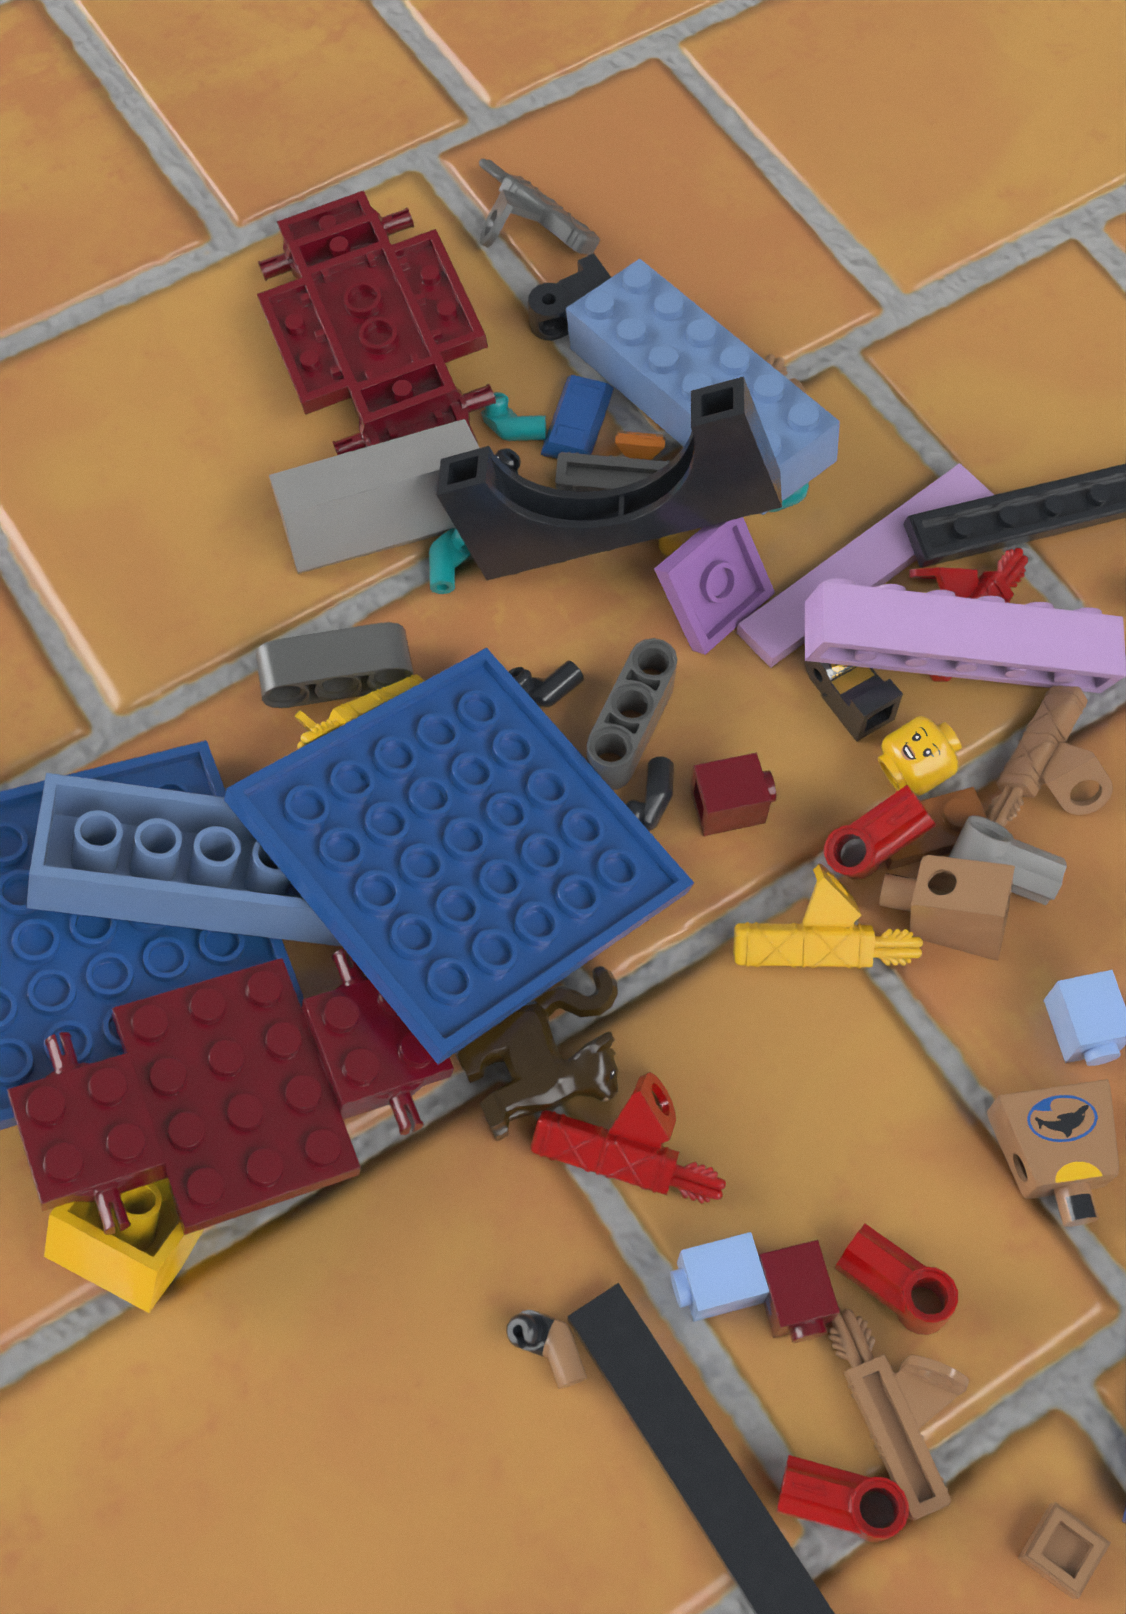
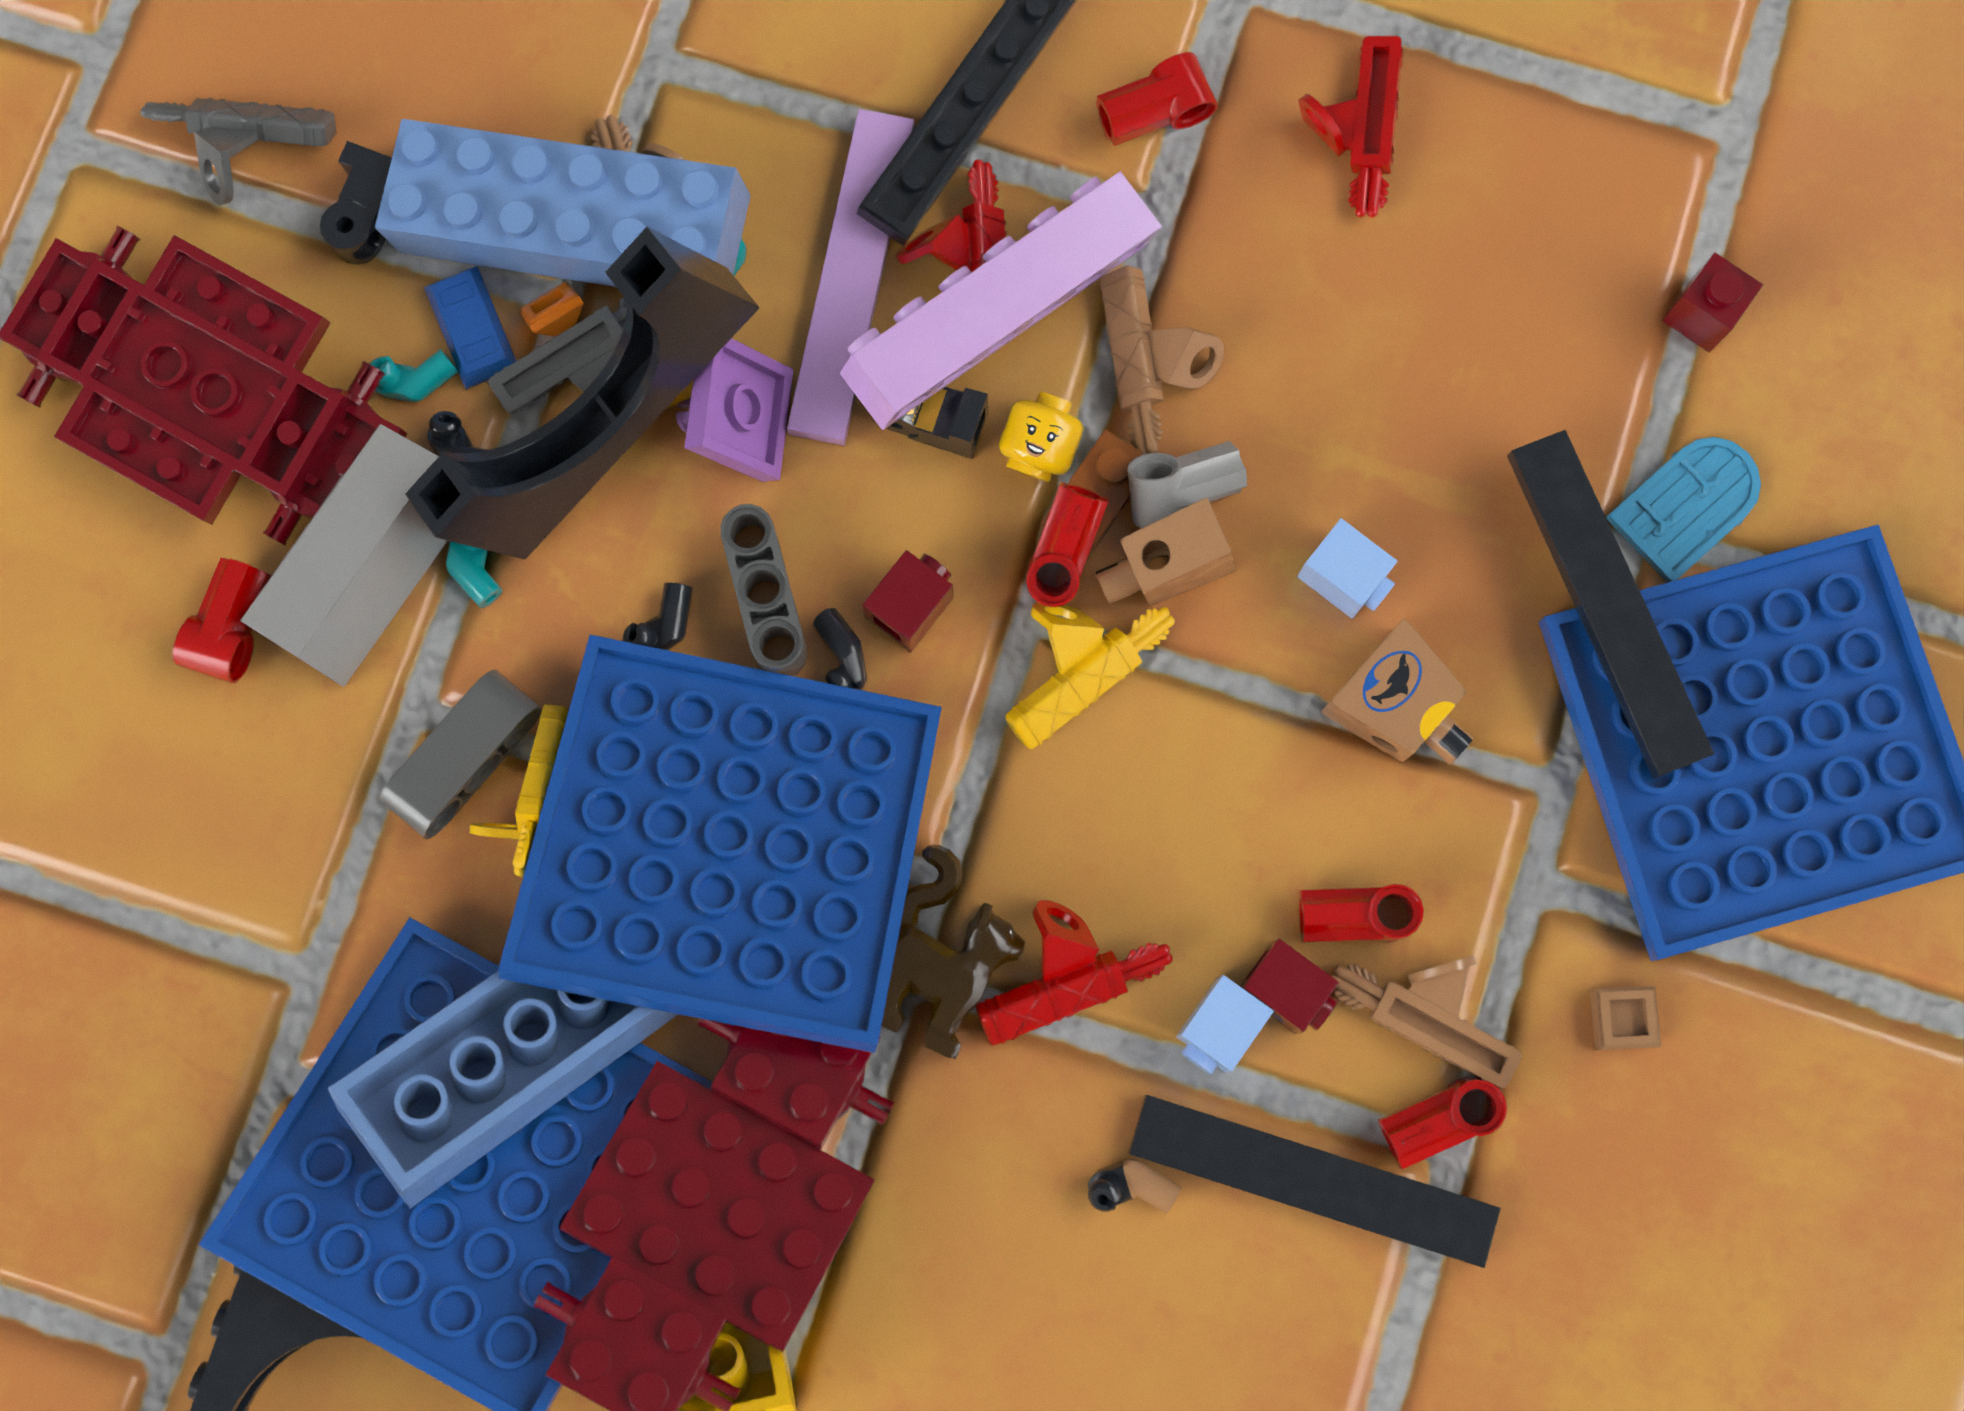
camera: 40 degrees left, 15 degrees up
none -> red piece [172,557,271,683]

